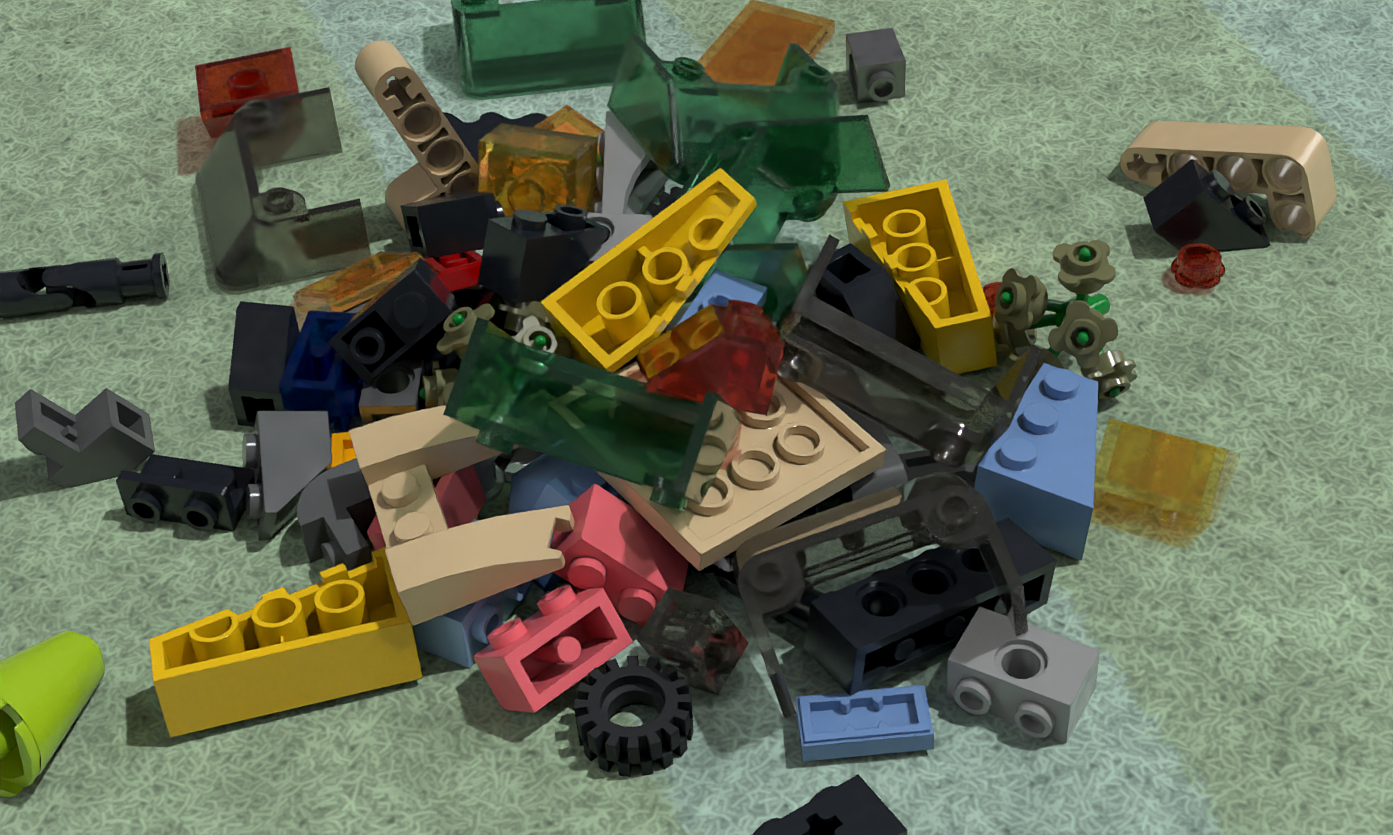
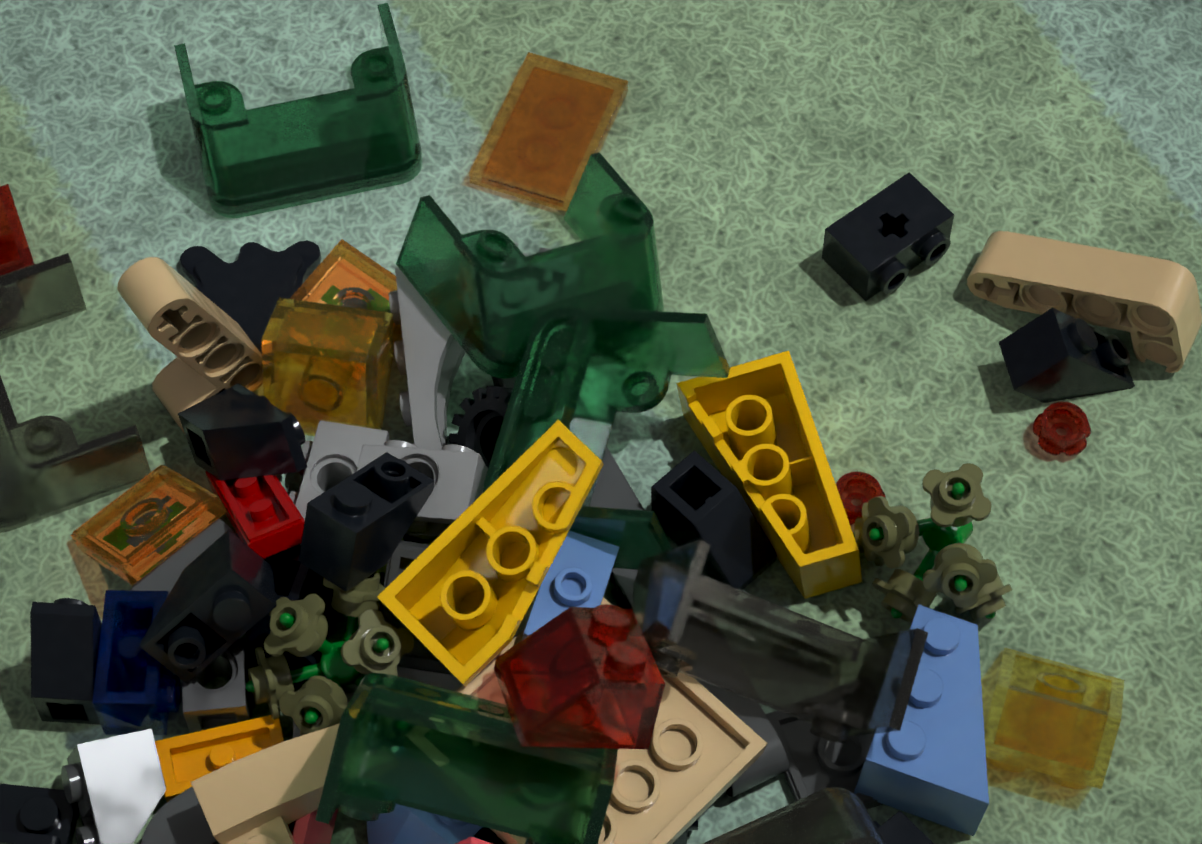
camera: 10 degrees left, 15 degrees up
flat silver brick [846,28,906,103] -> none
none -> black brick [822,172,954,301]

